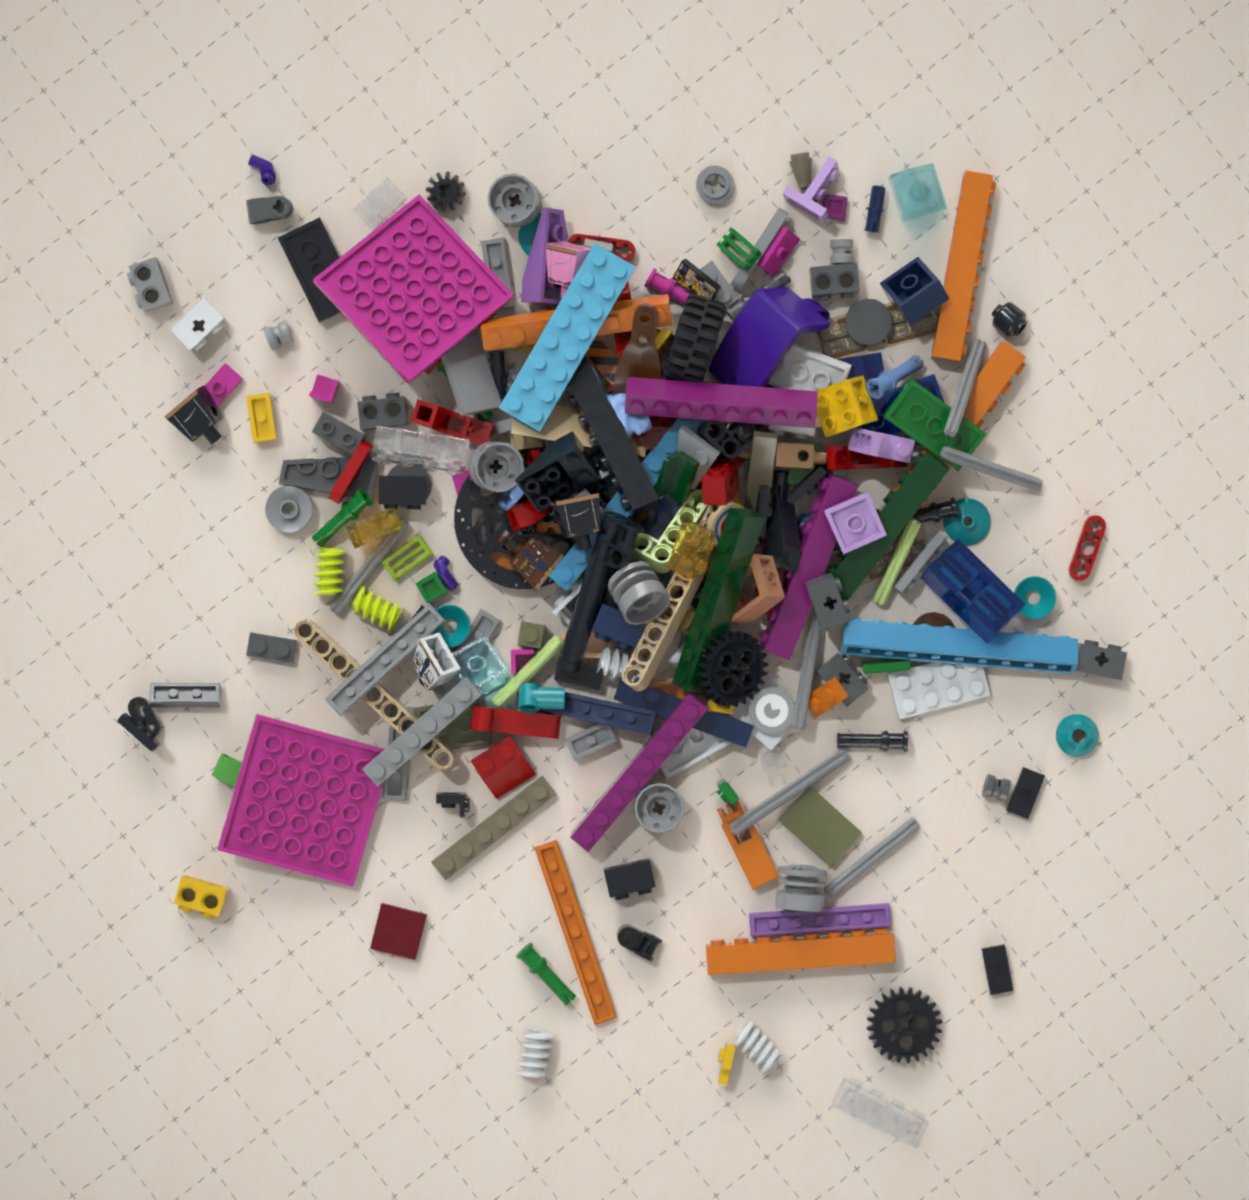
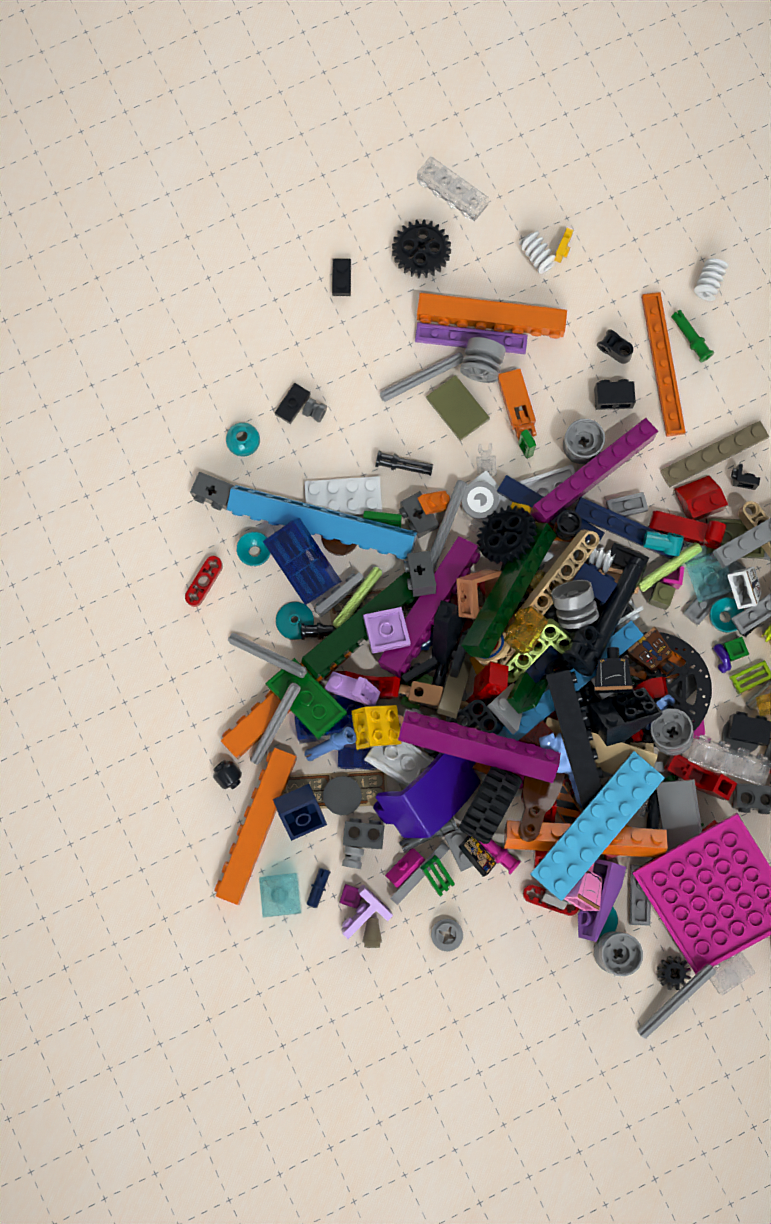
camera: 170 degrees left, 10 degrees down
yellow plate [655,327,674,356] -> none
light grey axle [729,749,850,835] -> none
none -> black wheel [553,510,582,540]
none -> light grey axle [638,964,716,1038]

